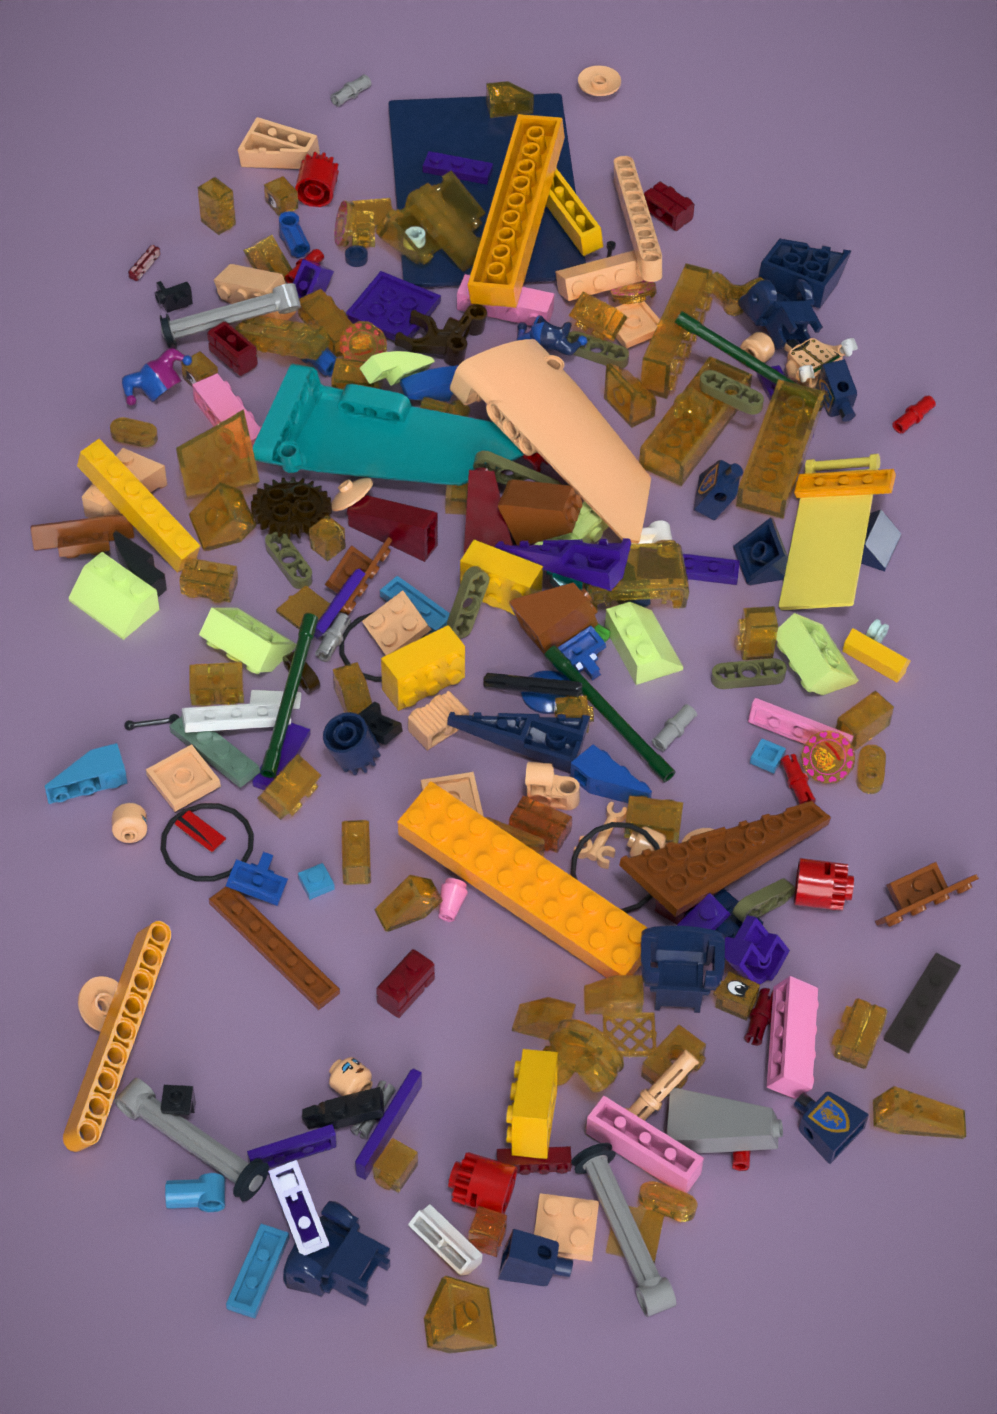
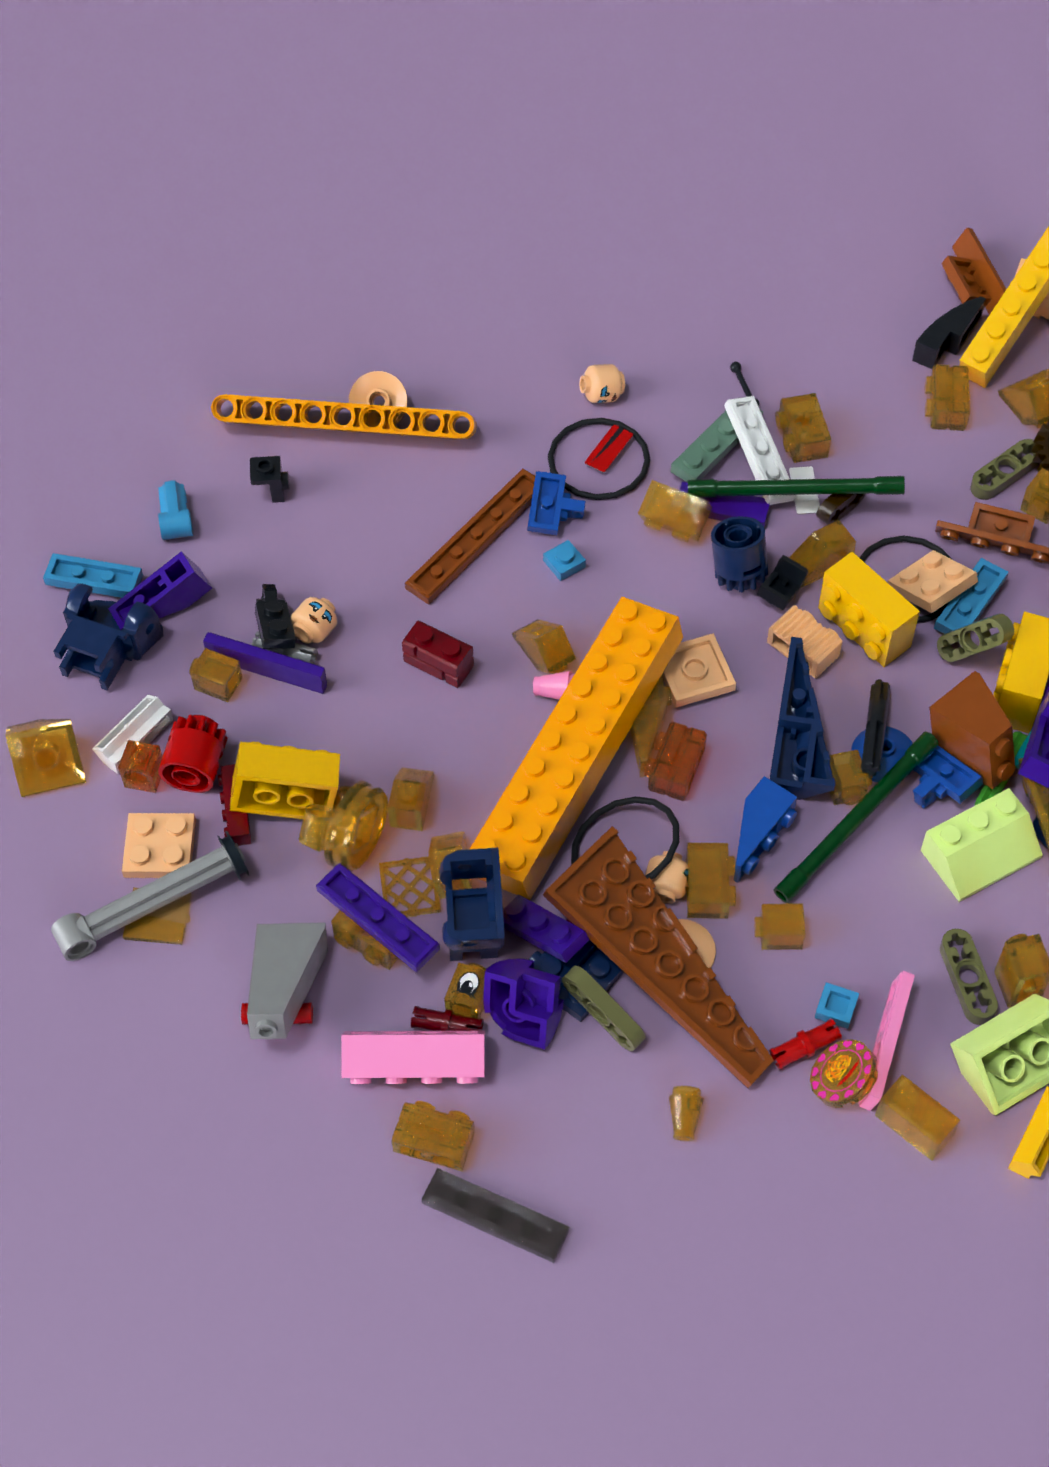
camera: 85 degrees right, 5 degrees up
dark azure slope [44,743,128,804] -> none
yellowish green slope [69,552,160,640] -> none
light grey piece [114,1078,269,1202] -> none
light nougat plate [146,744,221,812] -> none
yellowish green slope [199,608,297,674] -> none
dark purple tile [247,1124,337,1169] -> none
clear yellow piece [276,586,330,629] -> none
dark purple tile [314,568,366,639] -> none
light grey pin [315,613,351,662] -> none
clear yellow brick [342,820,371,885] -> none
dark blue torso [498,1229,573,1286] -> none
light nougat piece [525,762,580,810] -> none
light nougat bar [573,802,627,869] -> none
bright pink brick [586,1096,704,1196] -> none
light nougat pin [625,1049,699,1121] -> none
clear yellow plate [638,1181,698,1222] -> none
light grey pin [652,704,697,752] -> none
red gear [794,858,854,911] -> none
dark blue torso [794,1091,869,1164] -> none
clear yellow plate [856,745,886,794] -> none
clear yellow slope [873,1086,966,1139] -> none
dark orange bracket [875,862,979,927] -> none
none -> dark purple tile [316,863,440,973]
none -> clear yellow cone [669,1086,704,1141]
none -> clear yellow brick [754,903,805,950]

